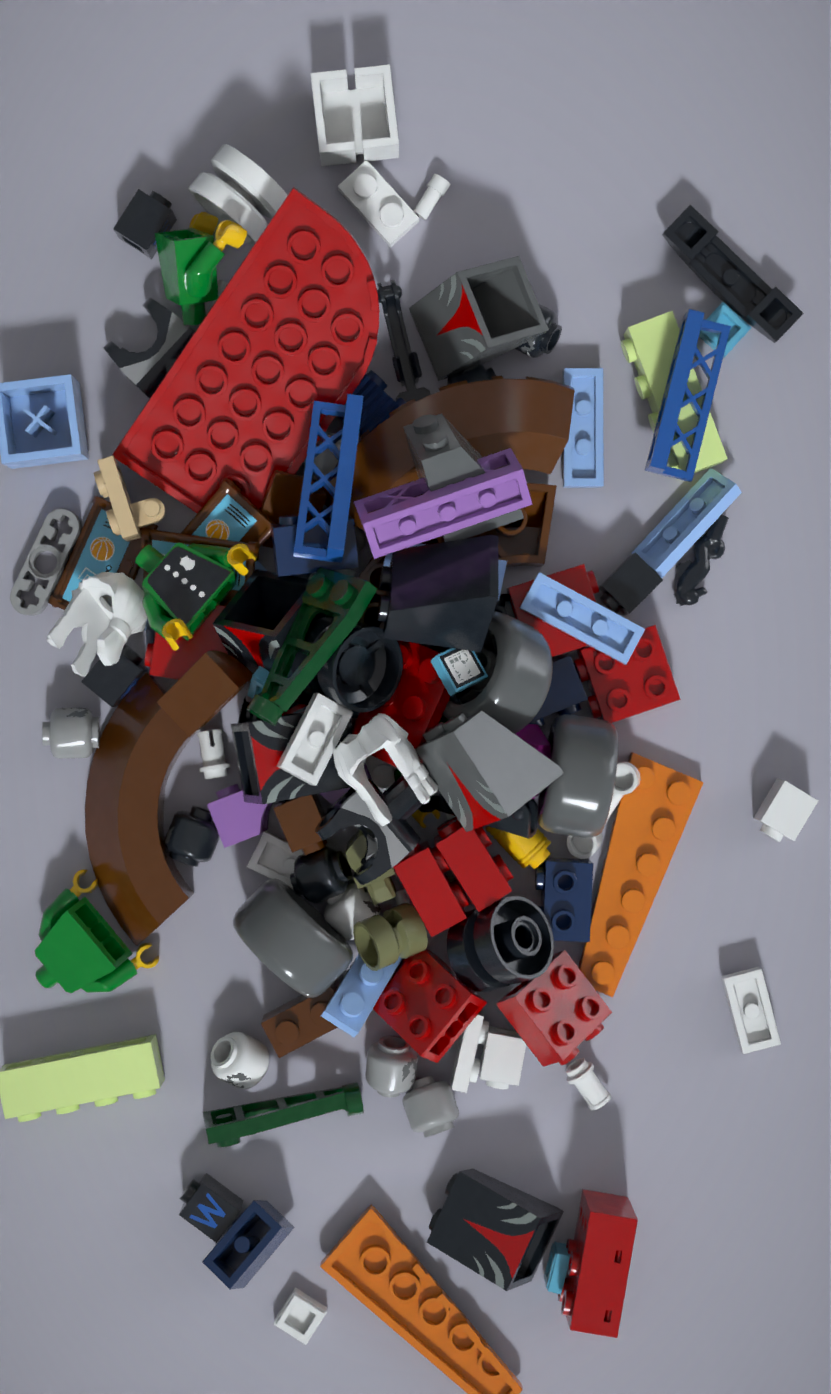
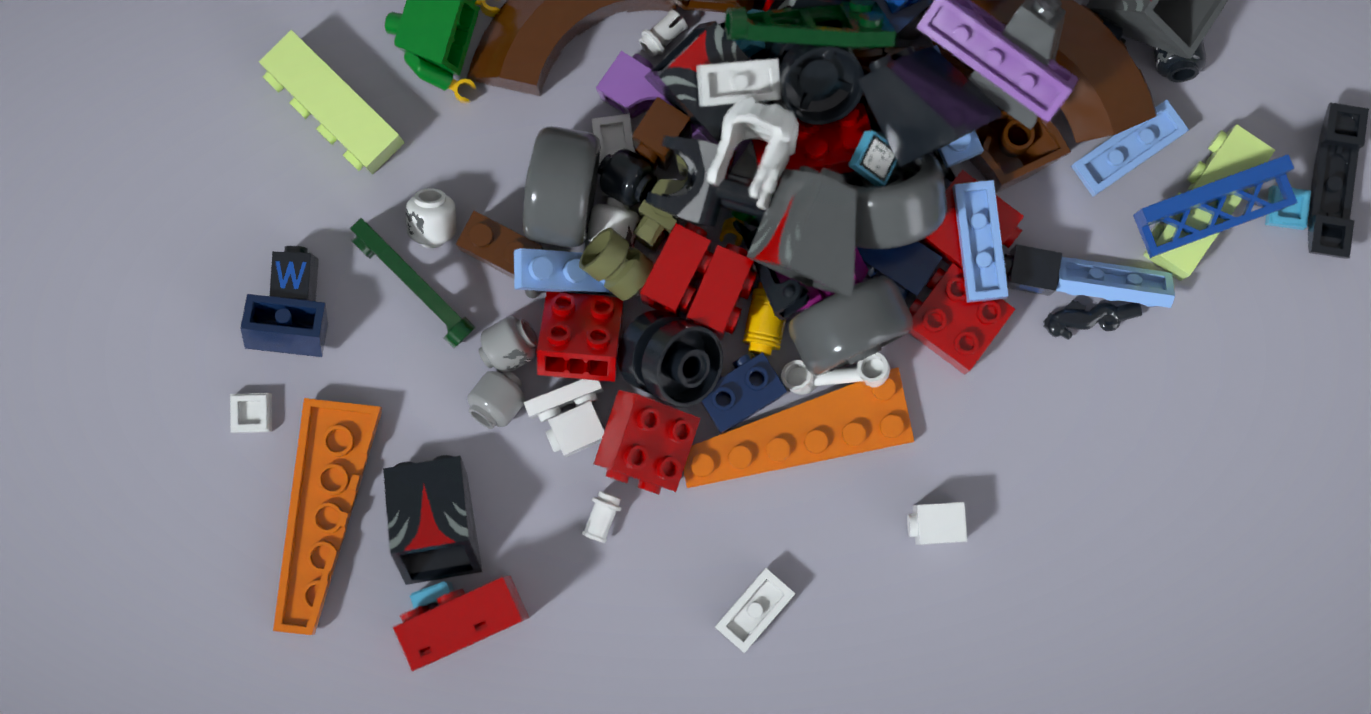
camera: 60 degrees right, 5 degrees down
black head [164,806,220,867] -> none

